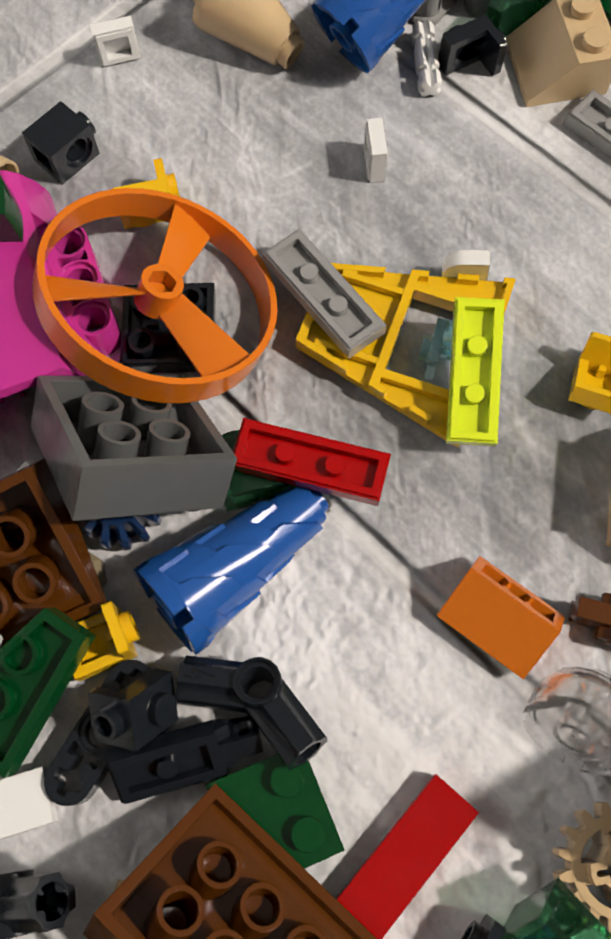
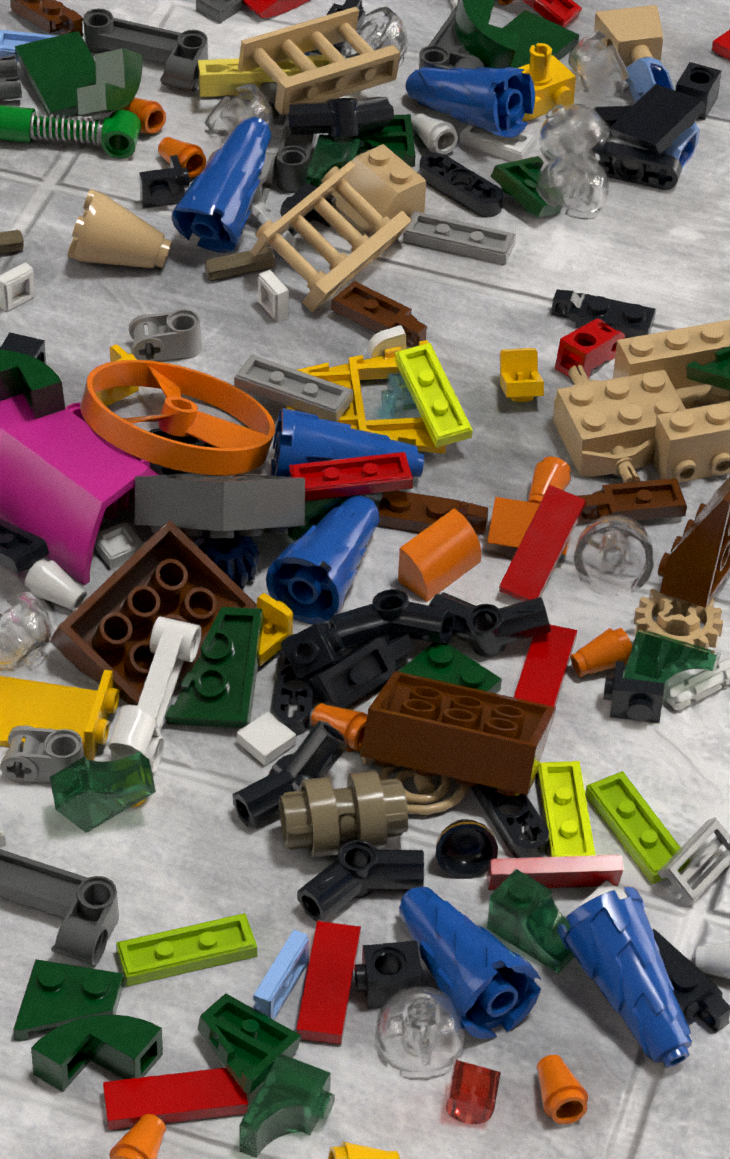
camera: 30 degrees left, 25 degrees down
none -> white tile [94,521,144,569]
none -> light grey piece [129,309,202,362]
none -> dark tan axle [205,246,275,280]
none -> tan fence [250,161,412,312]
none -> blue cone [270,408,424,480]
none -> orange cone [311,703,367,752]
none -> reddish brown hinge [331,281,427,348]
none -> reddish brown hinge [378,490,488,535]
none -> orange brick [398,508,482,602]
none -> black piece [429,592,551,657]
none -> red tile [499,484,586,602]
none -> orange cone [527,456,571,504]
none -> orange cone [570,628,635,677]

